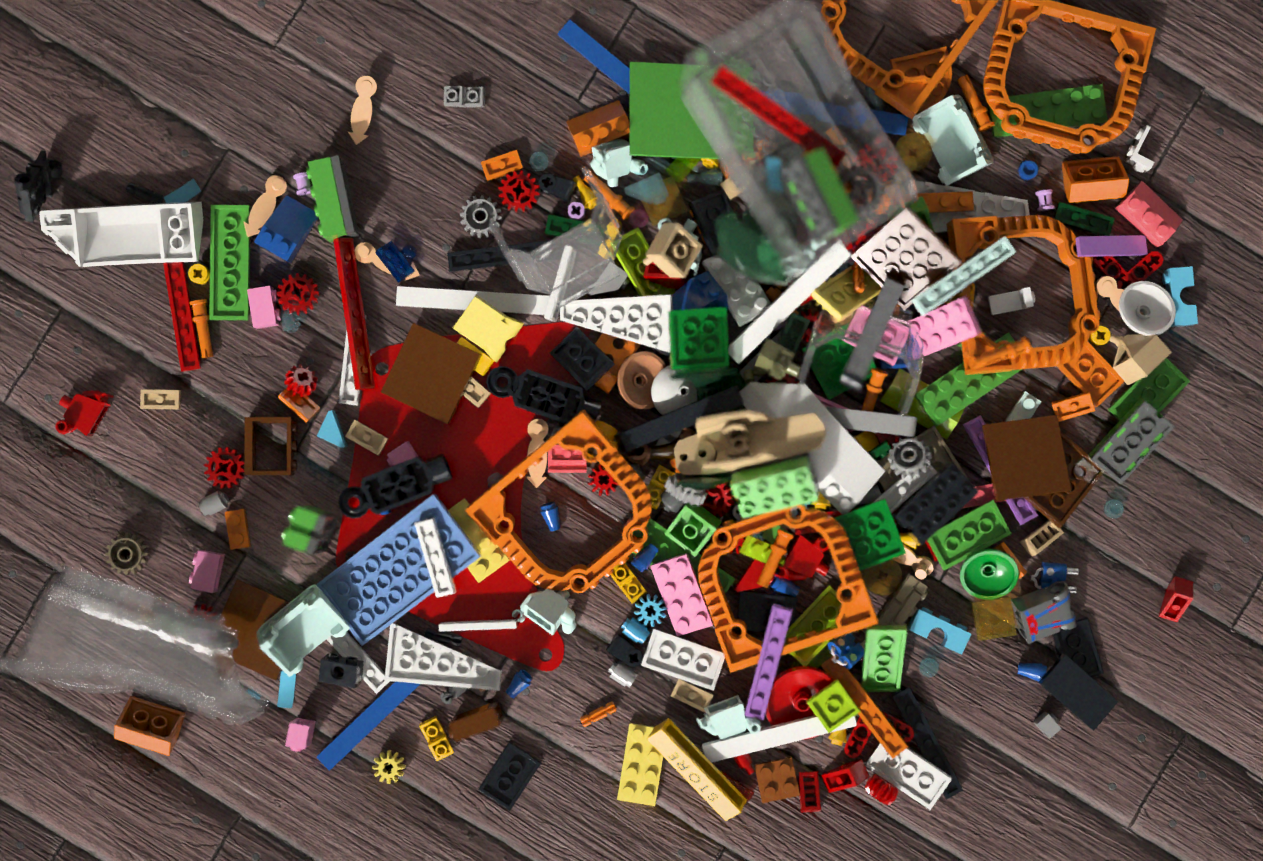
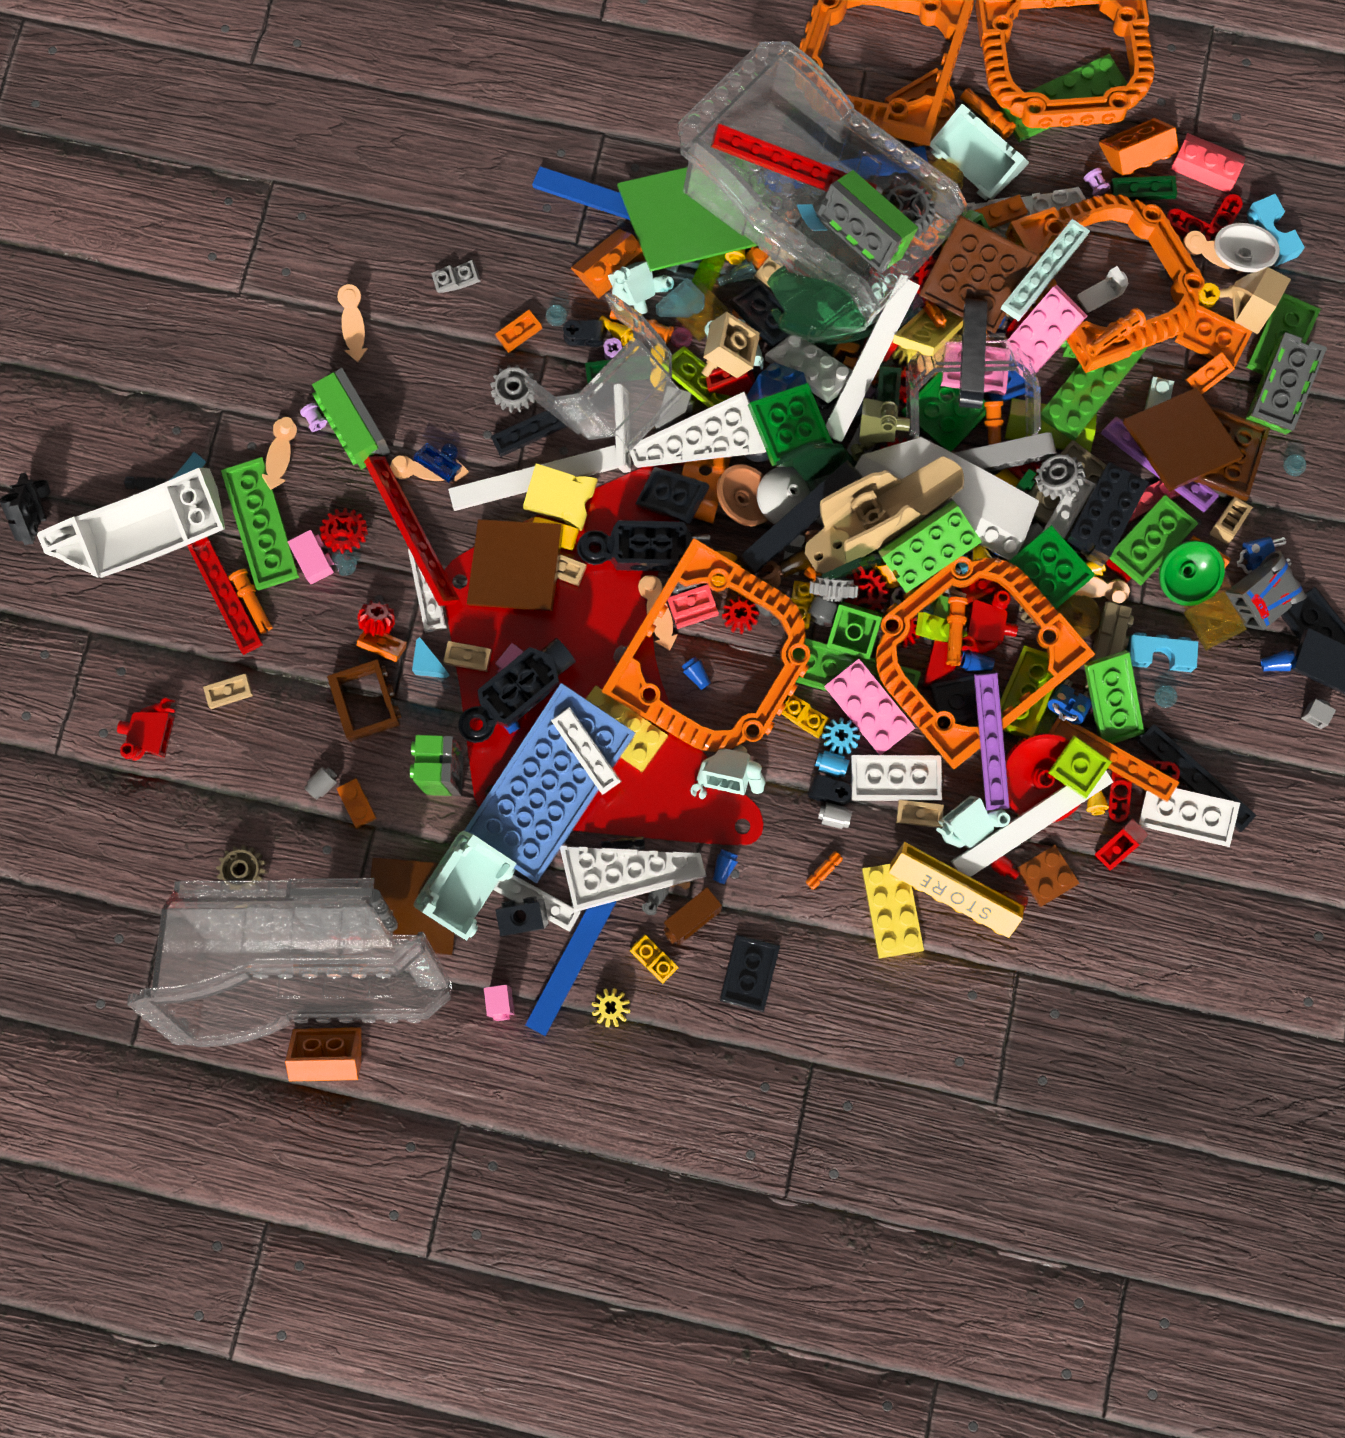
camera: 15 degrees left, 10 degrees down
yellow wheel [188,264,210,285] -> none
bright pink brick [189,550,225,593] -> none
red gear [204,447,245,489] -> none
blue slope [254,195,319,264] -> none
medium azure sticker [277,671,296,708] -> none
white tile [439,619,518,631] -> none
red gear [498,170,540,213] -> none
blue cone [631,543,659,572] -> none
red slope [798,771,821,813] -> none
red gear [865,774,899,805] -> none
blue tile [1018,160,1038,180] -> none
medium lavender tile [1075,235,1148,257] -> none
white bracket [1126,125,1154,172] -> none

